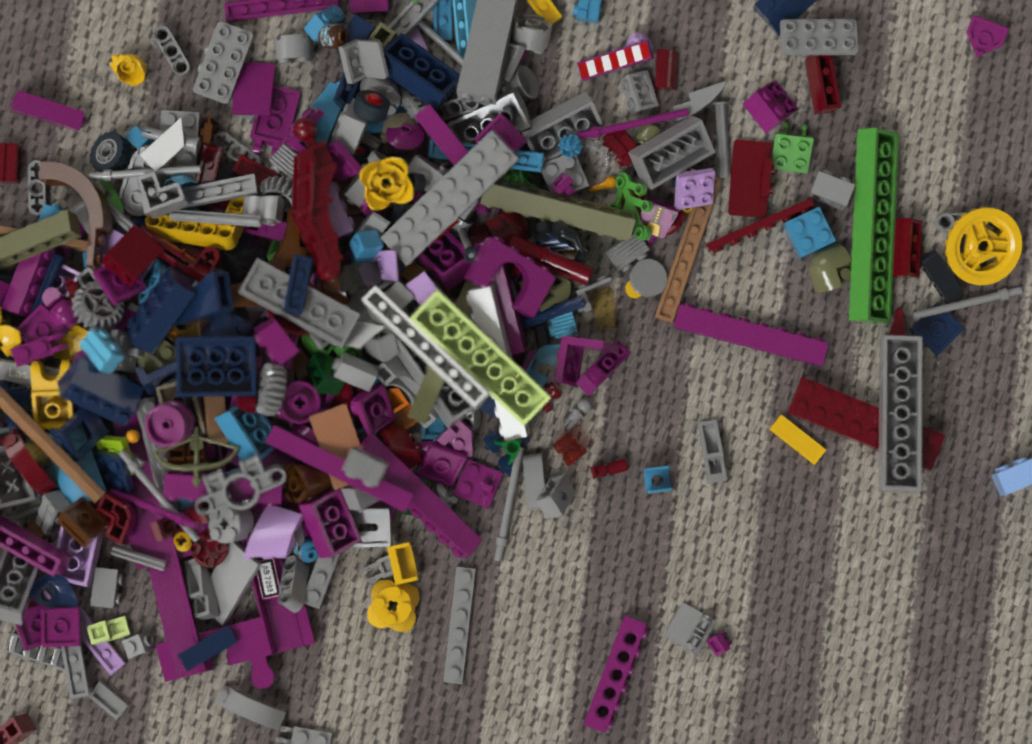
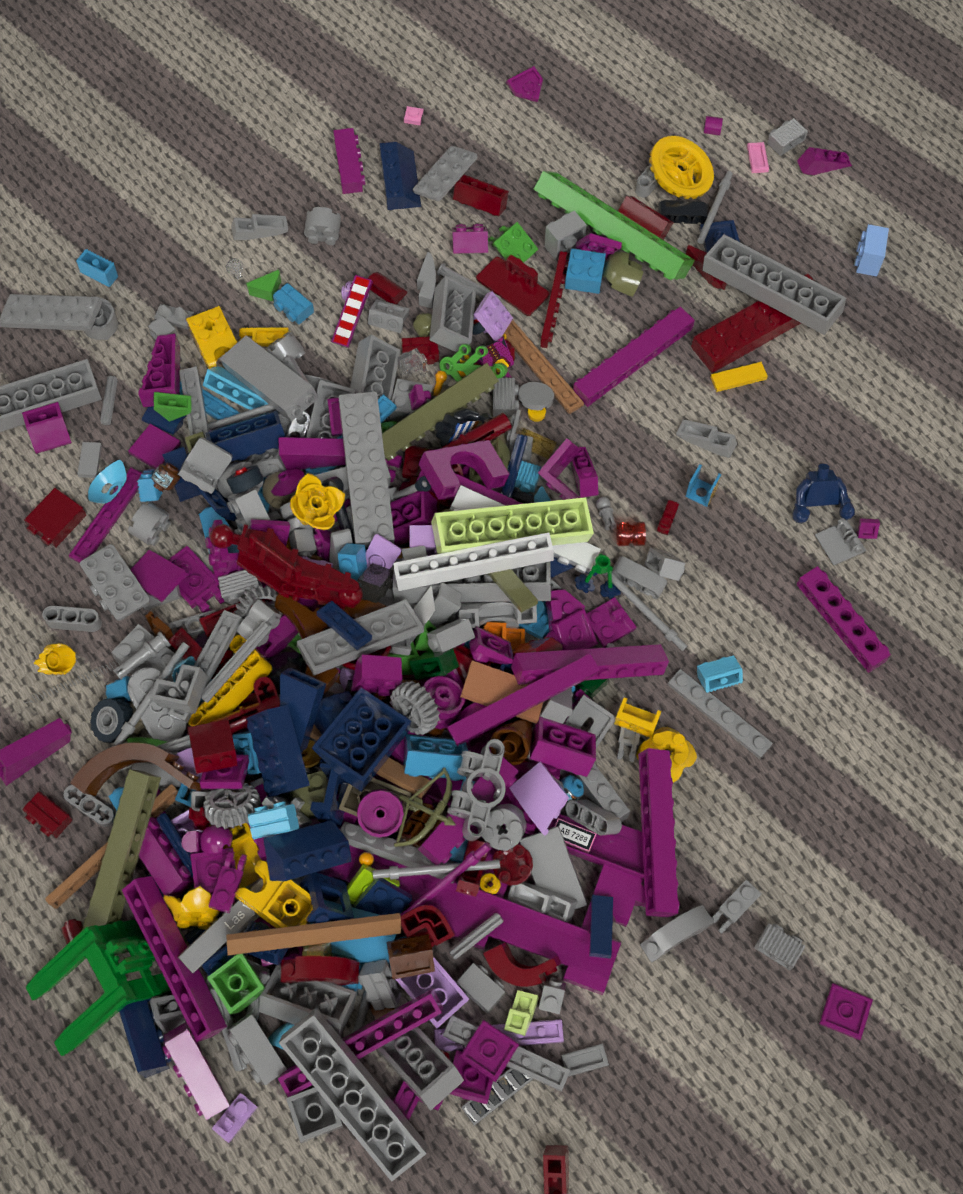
camera: 60 degrees left, 20 degrees down
dark blue piece [29,574,77,608] -> none
white sticker [140,118,184,172] -> none
dark red tile [236,396,256,413] -> none
light grey brick [342,446,390,487] -> none
dark azure gear [558,134,583,158] -> none
magenta bar [575,108,689,139] -> none
none -> dark red arch [483,942,561,987]
none -> magenta tile [575,233,622,258]
none -> magenta brick [638,748,680,918]
none -> medium azure brick [697,656,743,693]
none -> dark blue torso [792,463,855,524]

